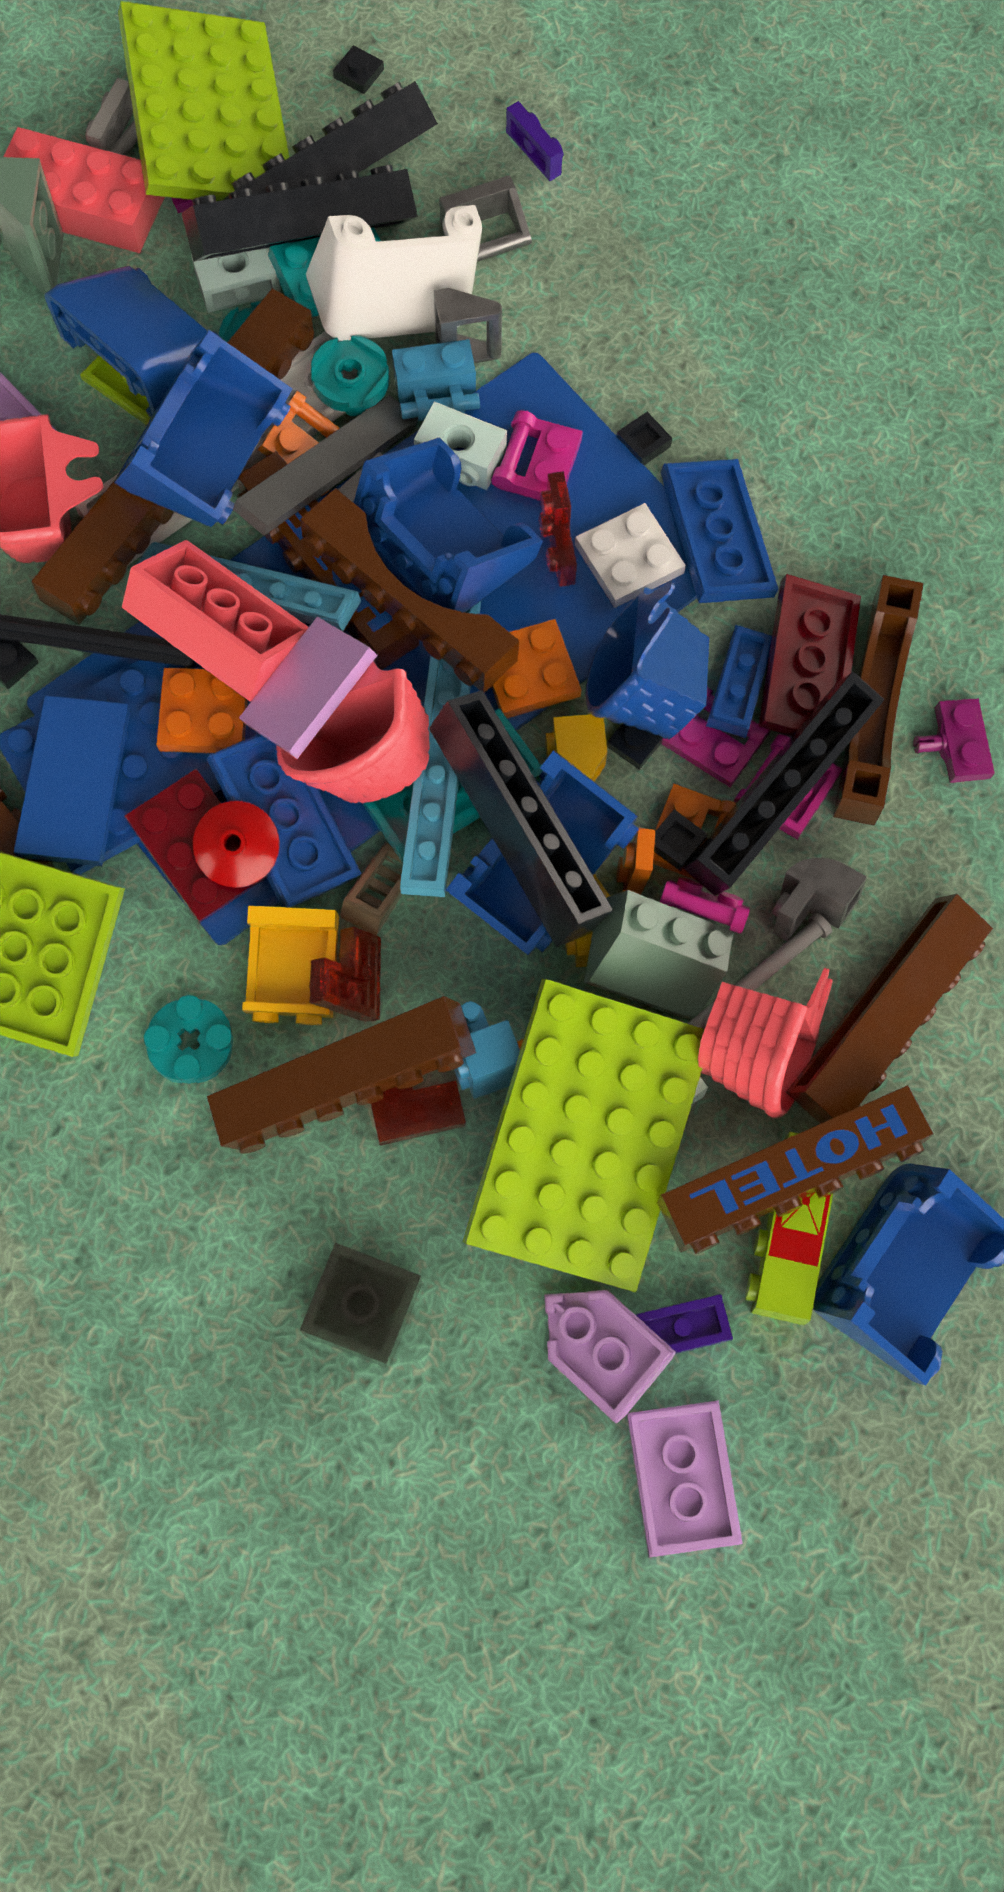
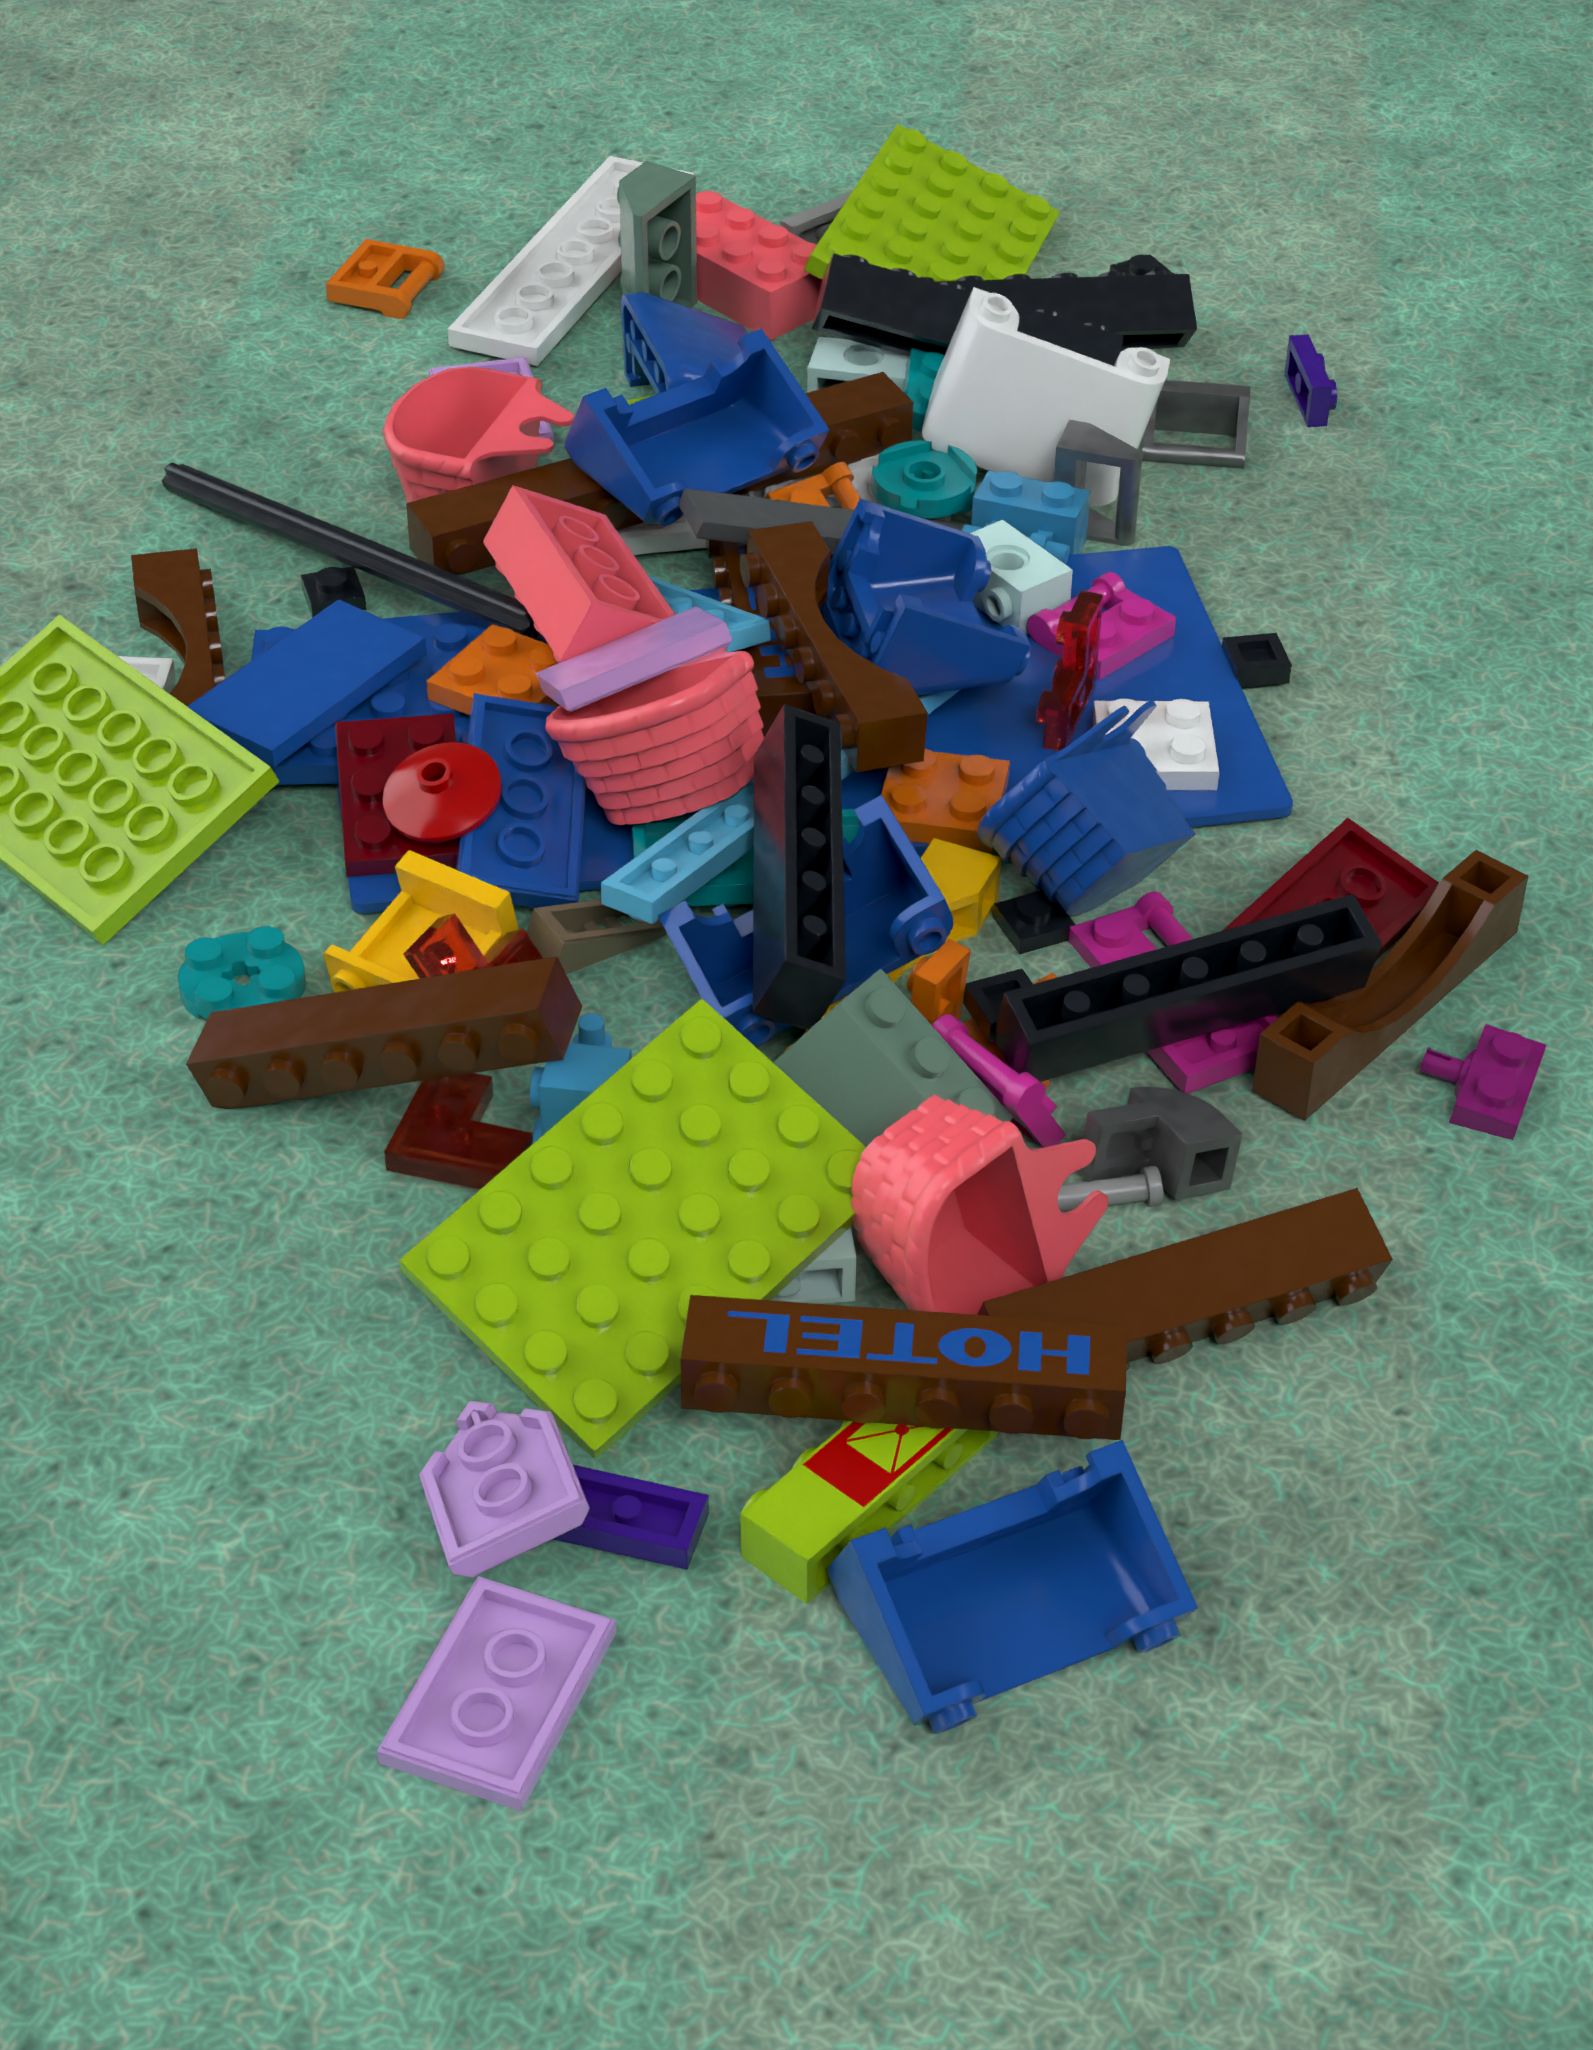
camera: 30 degrees right, 30 degrees down
clear smoke brick [300,1243,423,1369] -> none
blue tile [660,459,779,603] -> none
blue tile [706,625,772,738] -> none

